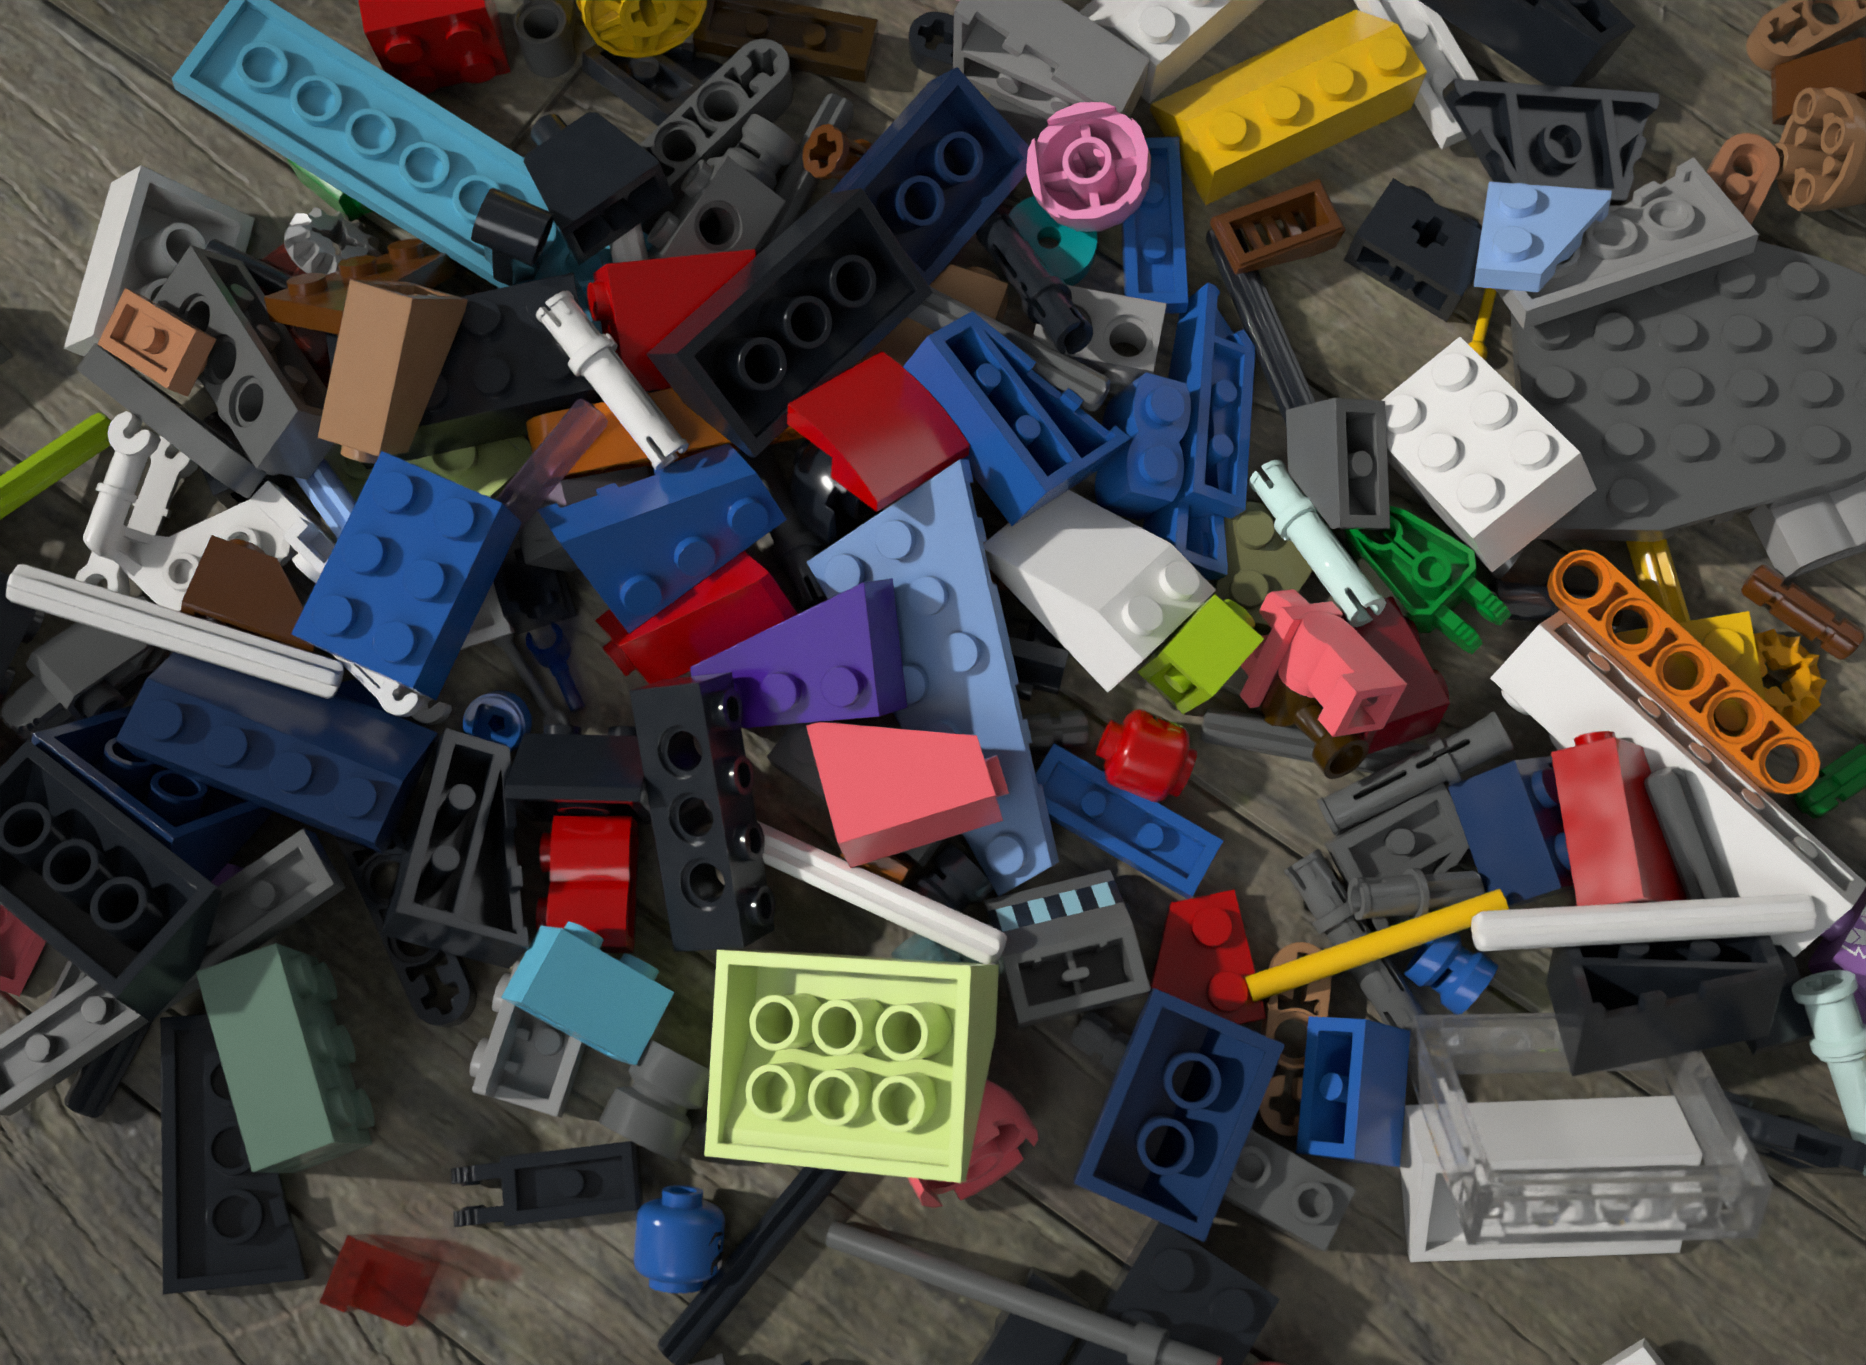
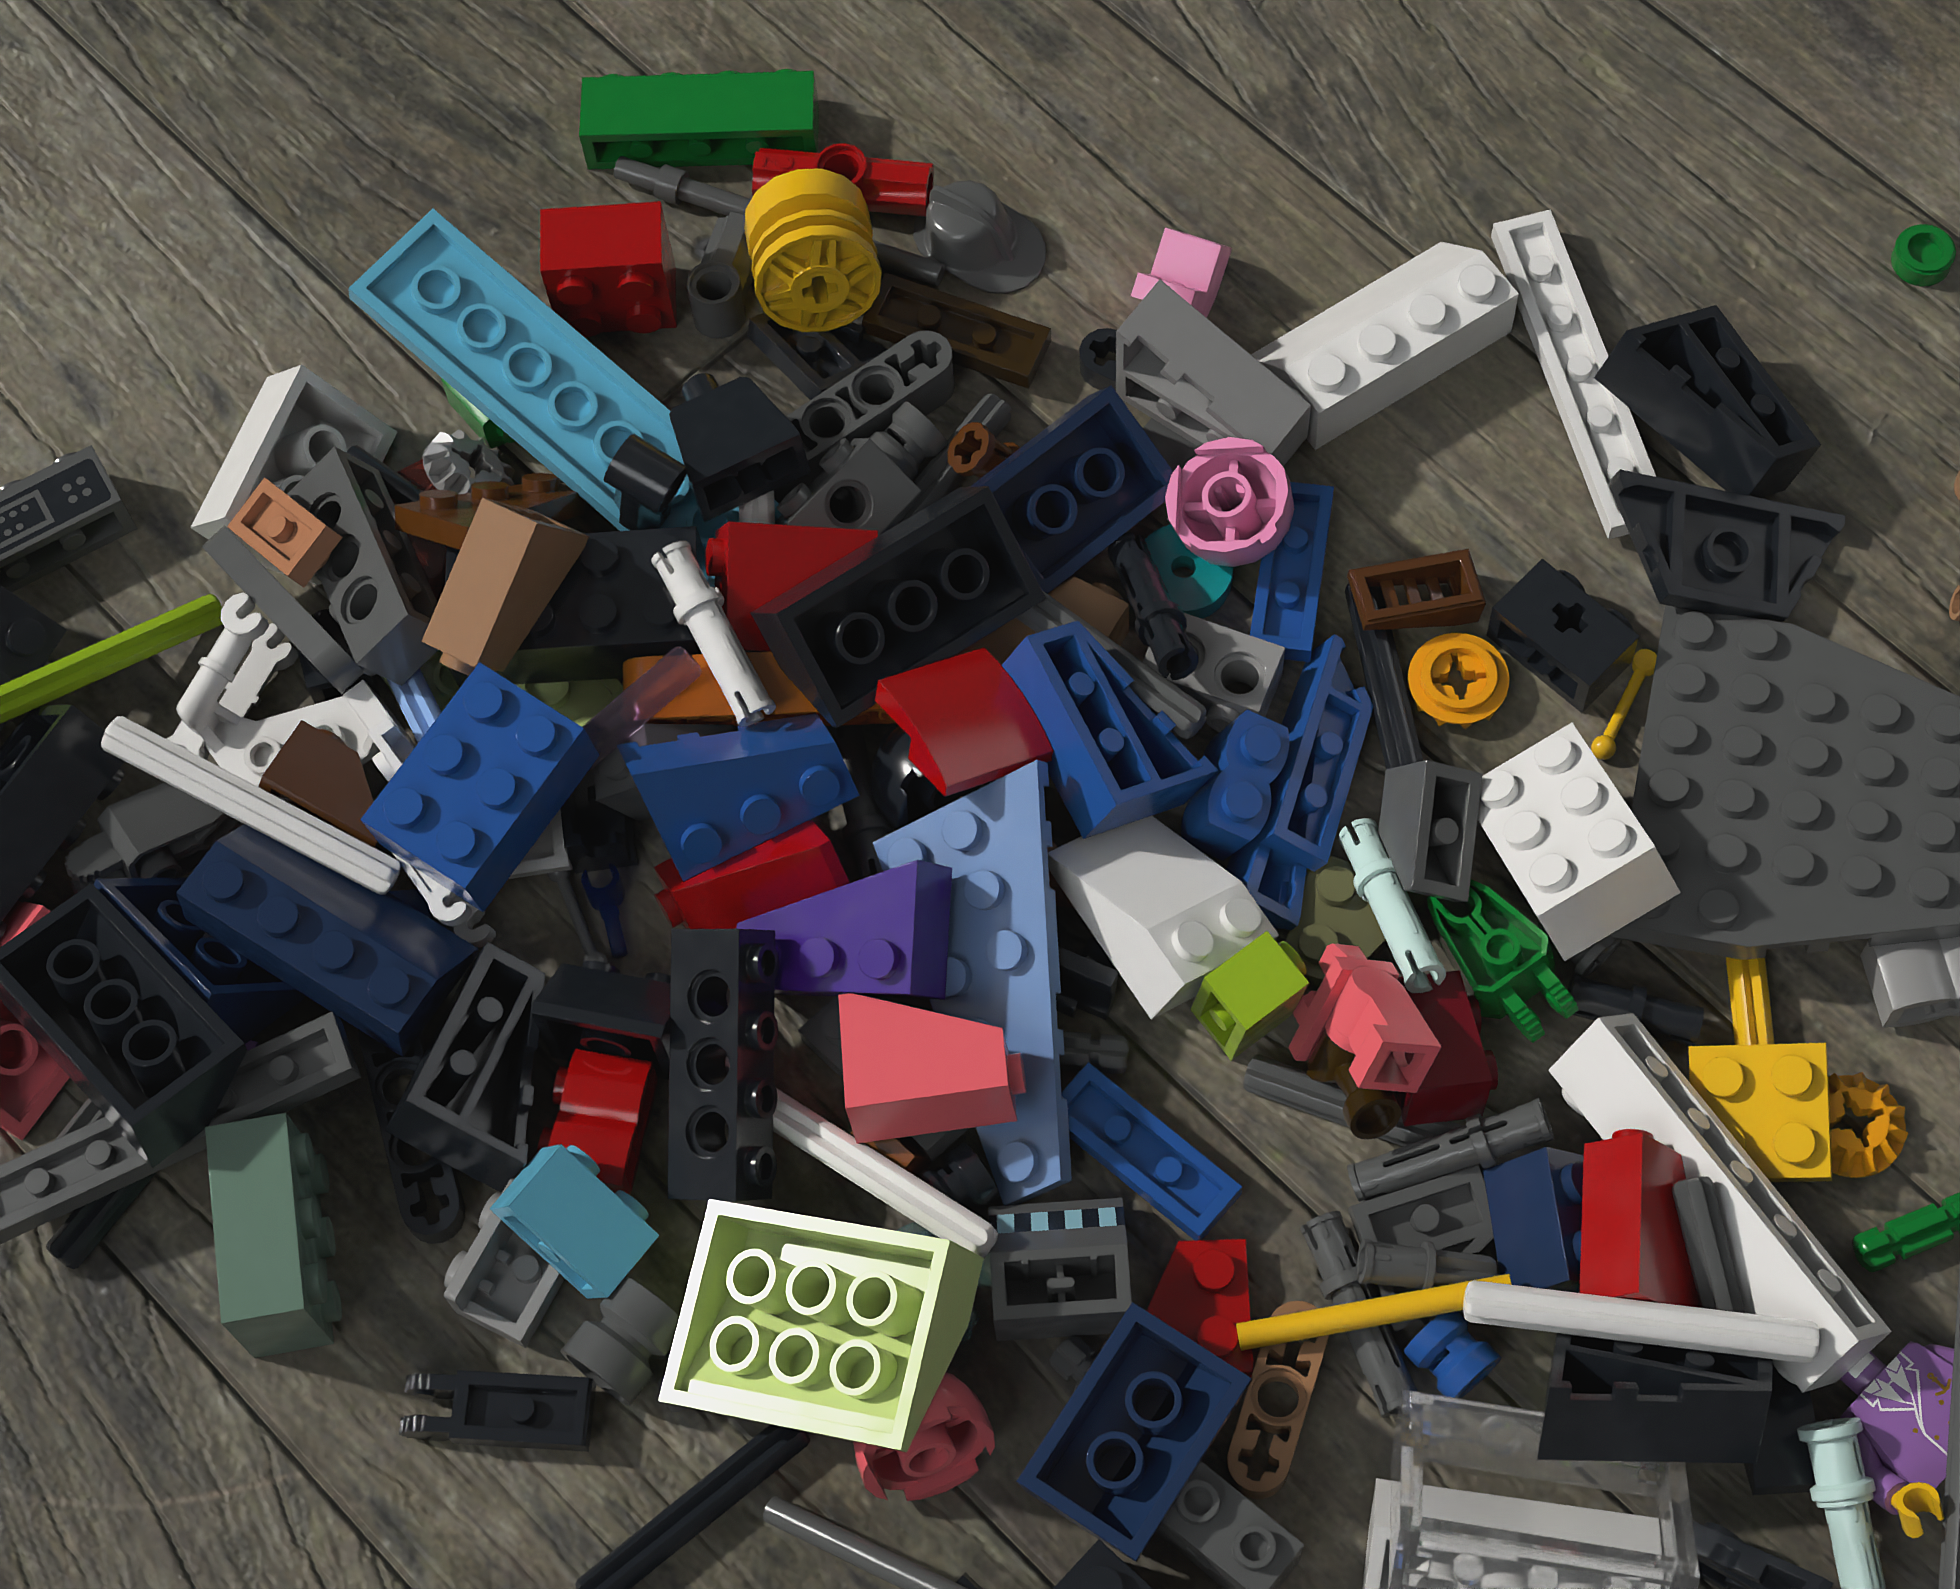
camera: 15 degrees right, 10 degrees down
black wing [160,1014,309,1295] -> none
clear red panel [319,1233,440,1327] -> none
blue tile [463,690,532,753] -> none
blue head [633,1185,725,1294] -> none
red head [1096,709,1197,803] -> none
yellow slope [1150,10,1427,206] -> none
blue brick [1296,1016,1411,1168] -> none
light blue wing [1474,182,1612,292] -> none
light grey wing [1495,157,1759,330] -> none
orange beam [1547,549,1820,794] -> none
nougat plate [1707,133,1780,224] -> none
reddish brown axle [1741,564,1865,660] -> none
none -> light orange gear [1407,633,1509,730]

